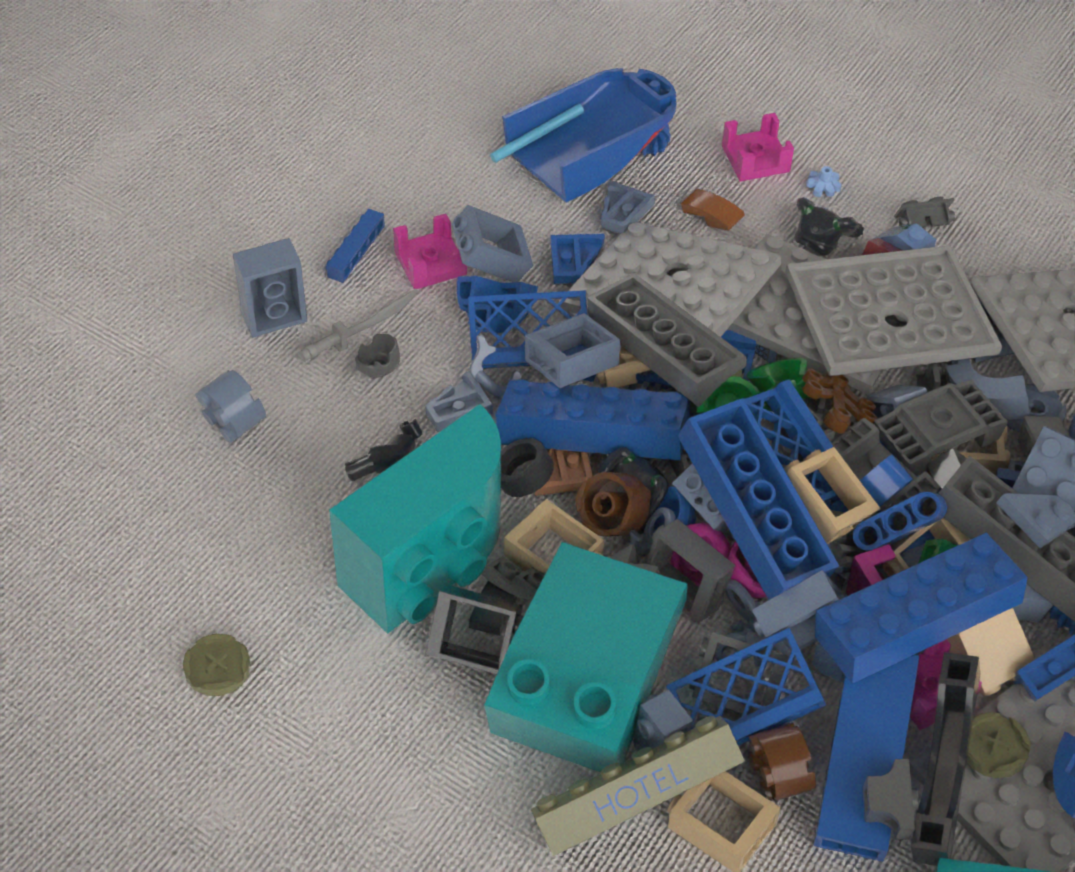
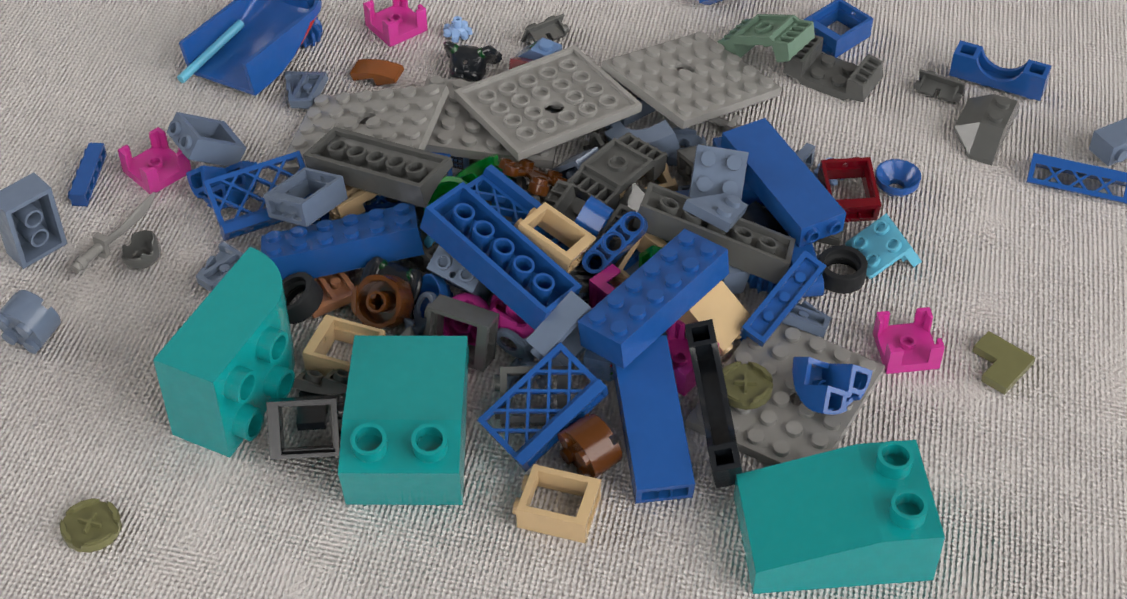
camera: 20 degrees left, 5 degrees down
black arm [345,419,422,481] -> none
sand blue helmet [470,335,523,396] -> none
brick [531,716,745,856] -> none
blue wing [550,234,605,284] -> none
sand blue brick [633,690,693,751] -> none
dark grey brick [863,759,918,840] -> none

